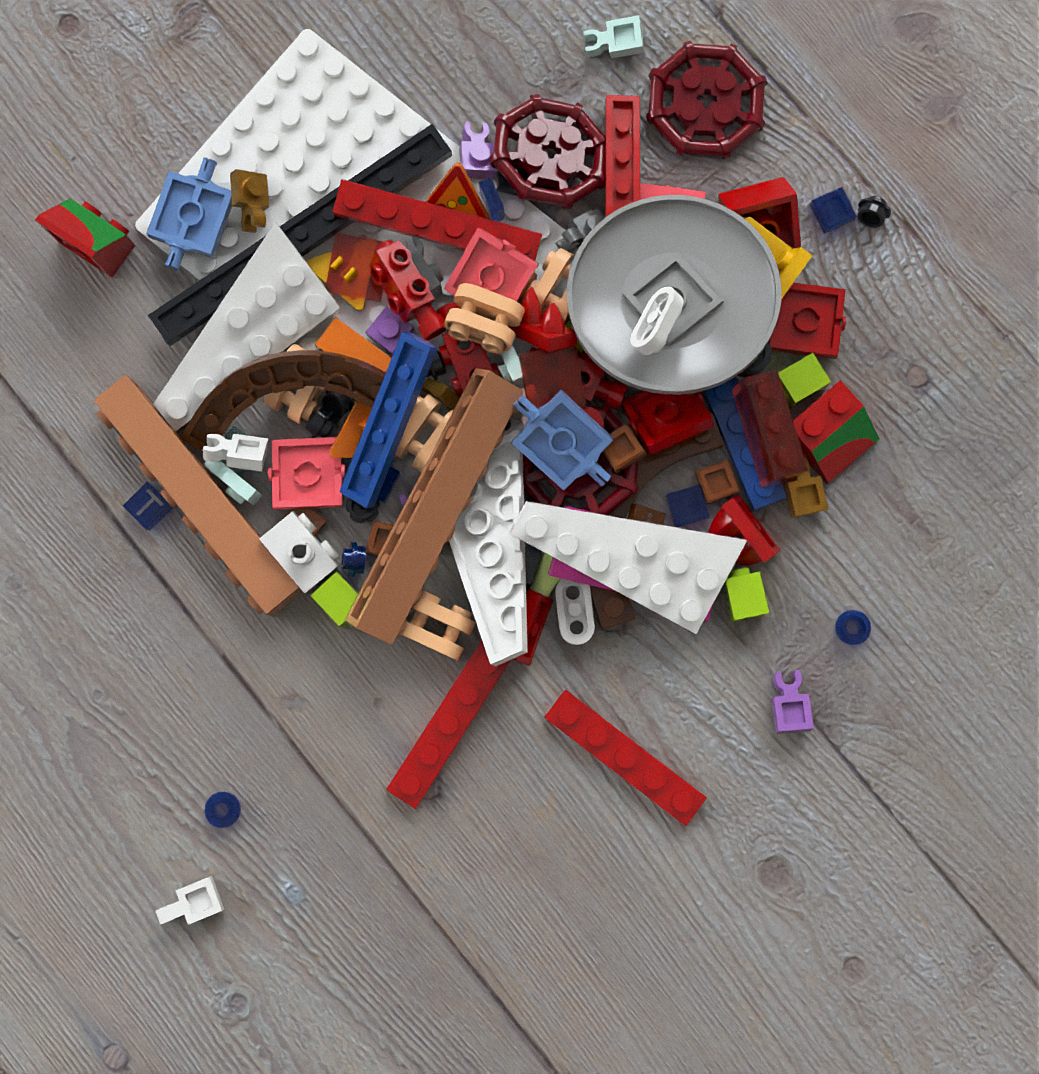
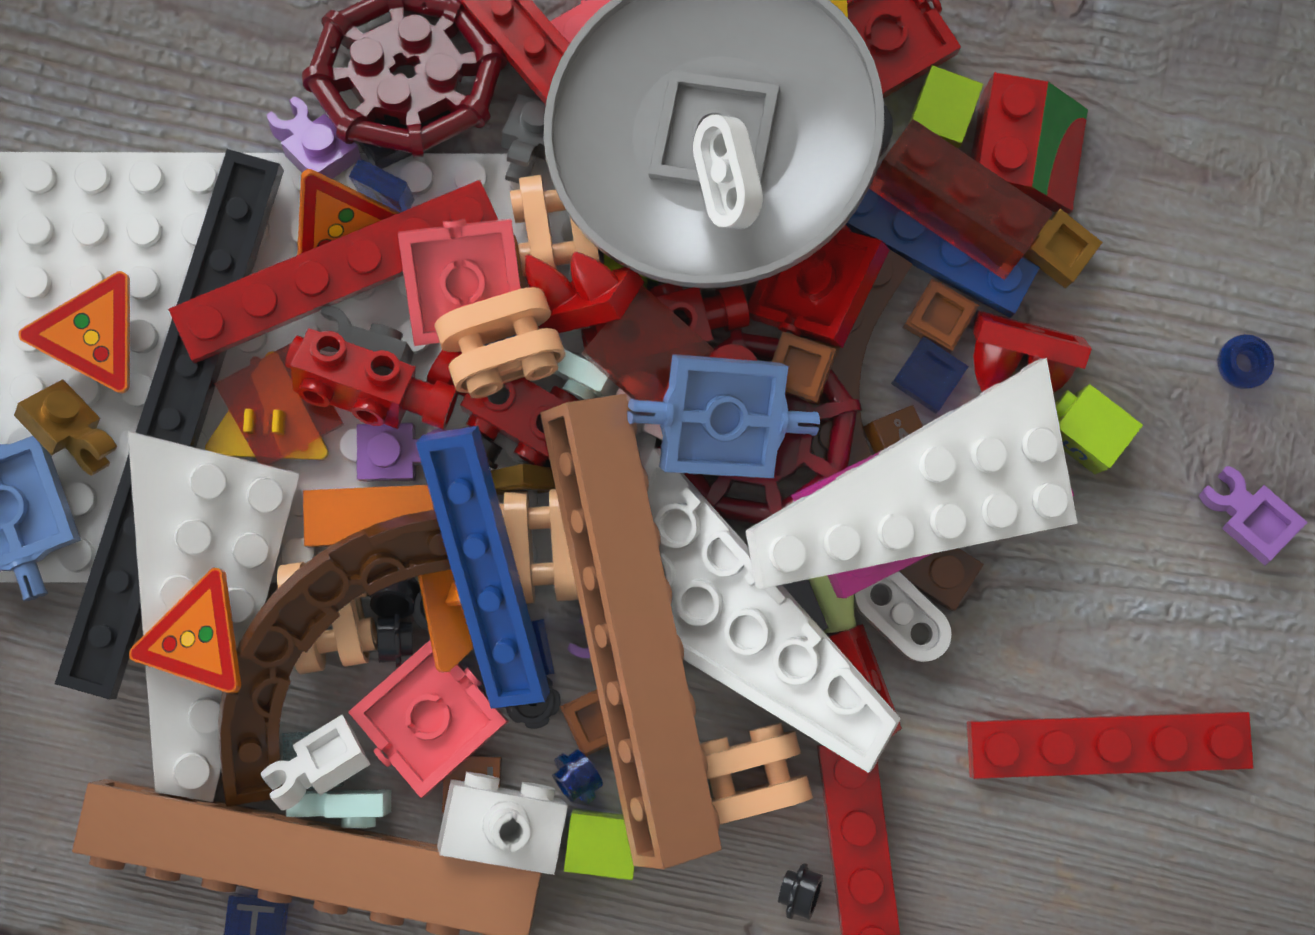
camera: 50 degrees left, 0 degrees up
none -> piece [18,271,130,394]
none -> piece [129,568,241,694]
none -> black plate [778,863,823,920]

